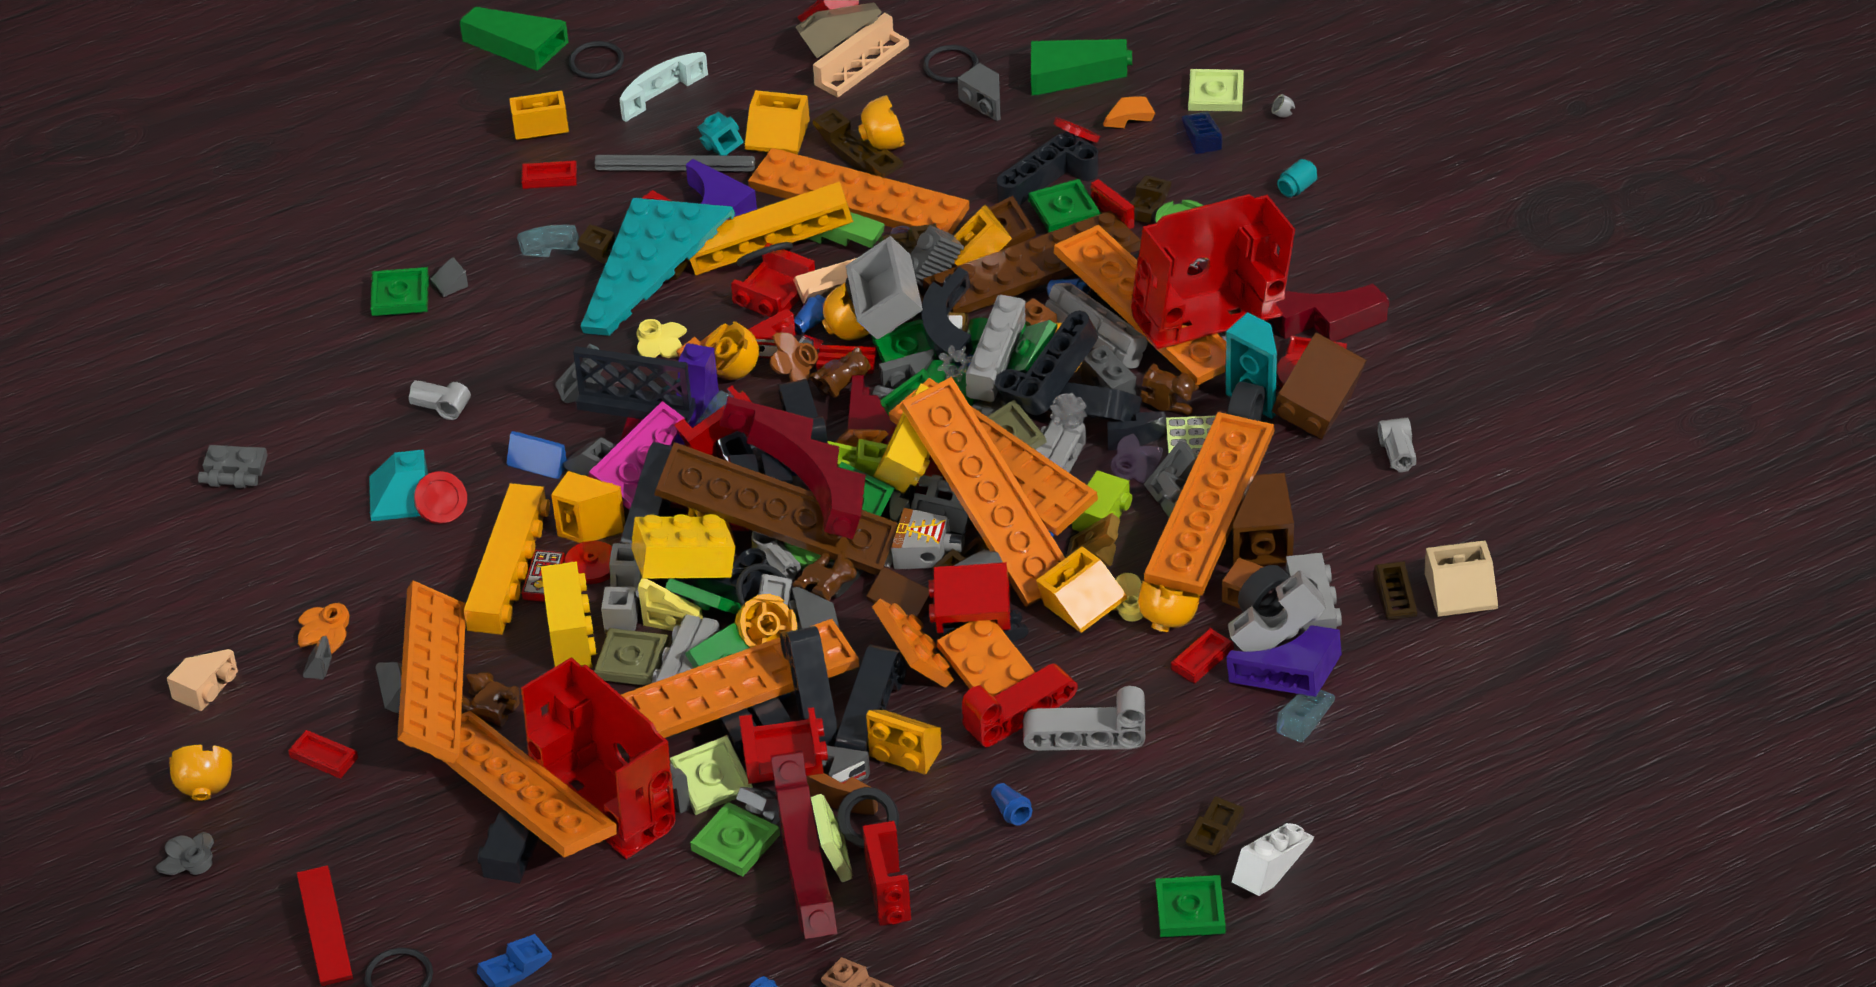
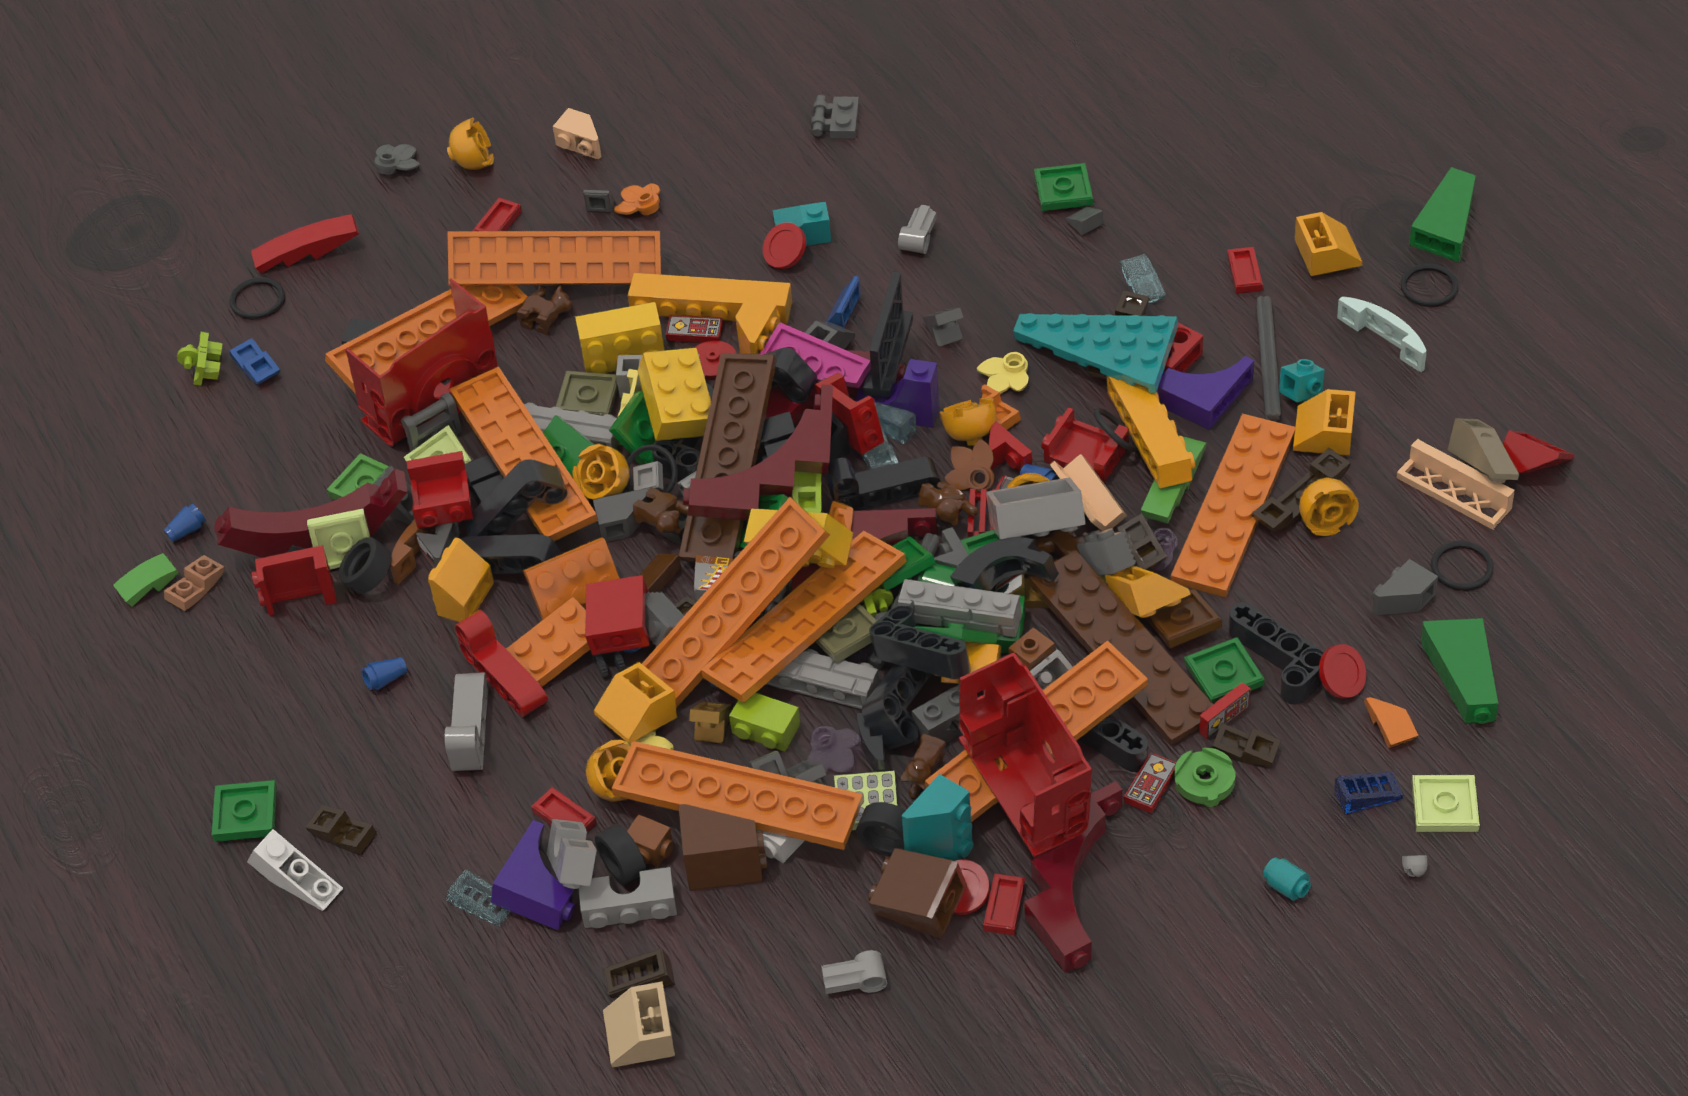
camera: 90 degrees right, 5 degrees up
clear gear [937,345,973,382] -> none
clear gear [1050,393,1087,430] -> none

